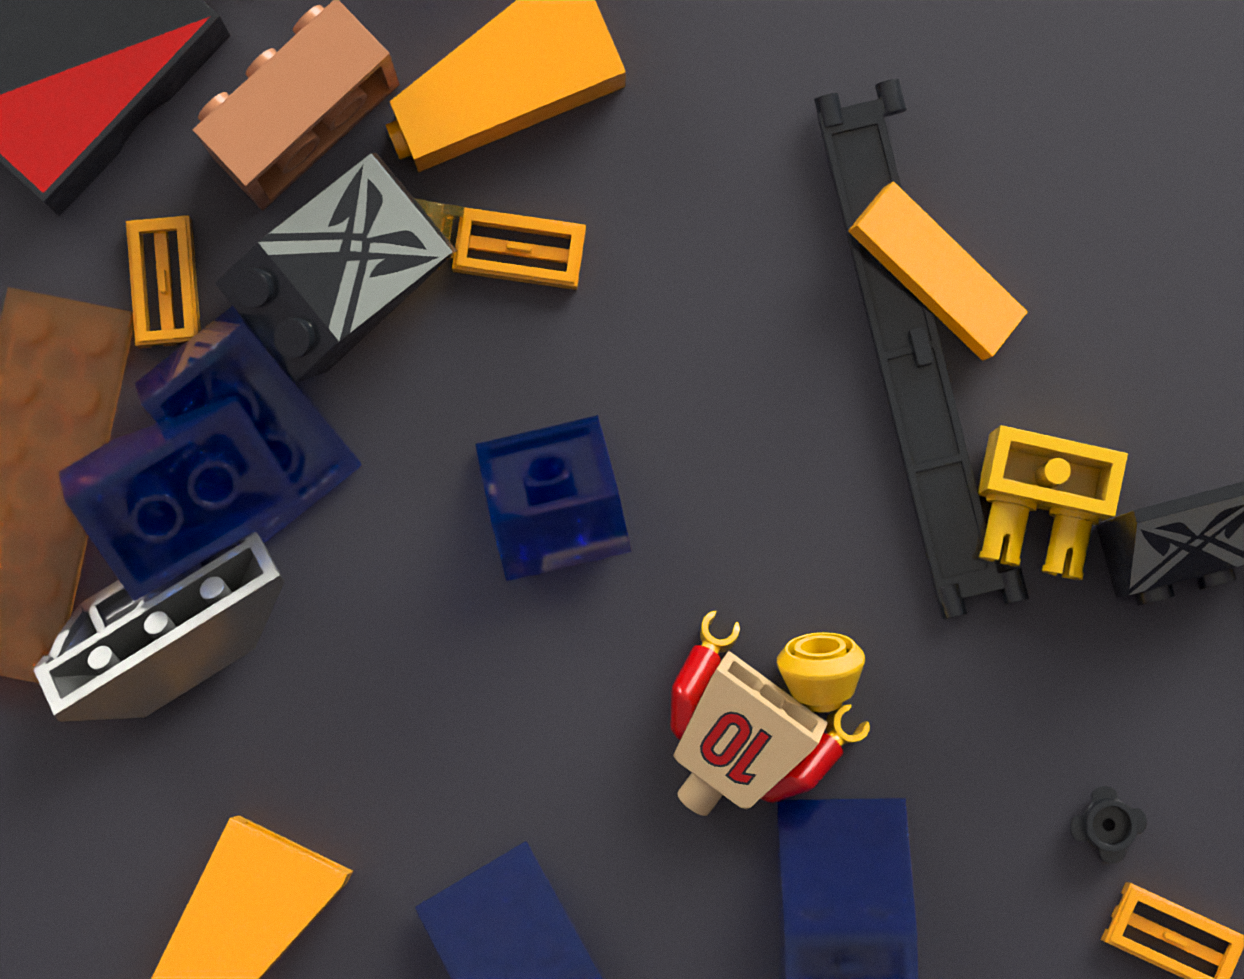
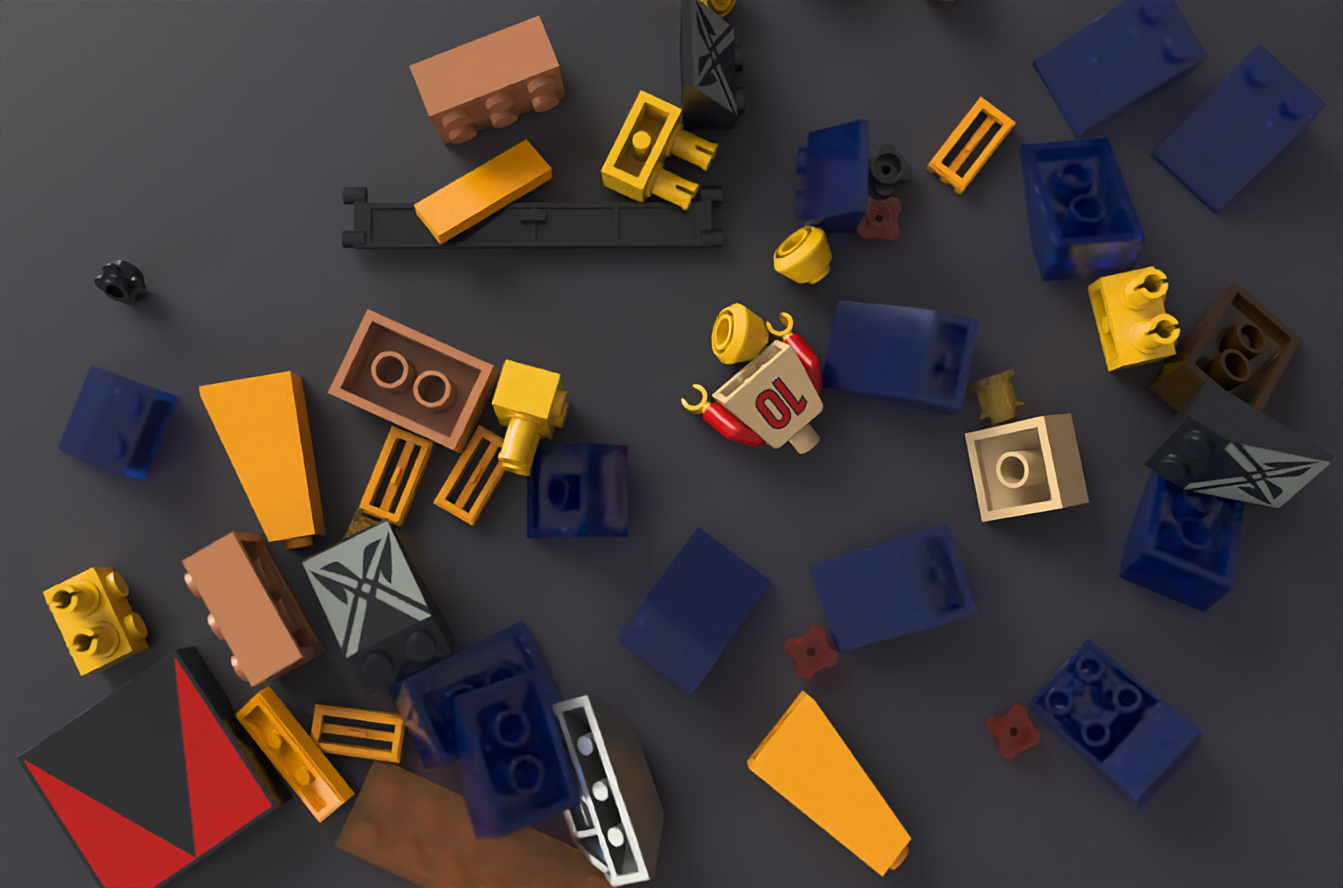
camera: 75 degrees left, 0 degrees up
none -> light orange tile [235,686,355,823]
none -> nougat brick [328,309,500,454]
none -> nougat brick [409,16,566,144]
none -> light orange tile [433,425,506,526]
none -> yellow brick [492,360,569,476]
none -> clear blue slope [616,527,771,695]
none -> yellow cone [774,226,832,284]
none -> clear red plate [784,625,838,679]
none -> clear blue slope [794,119,869,234]
none -> clear red plate [856,196,902,241]

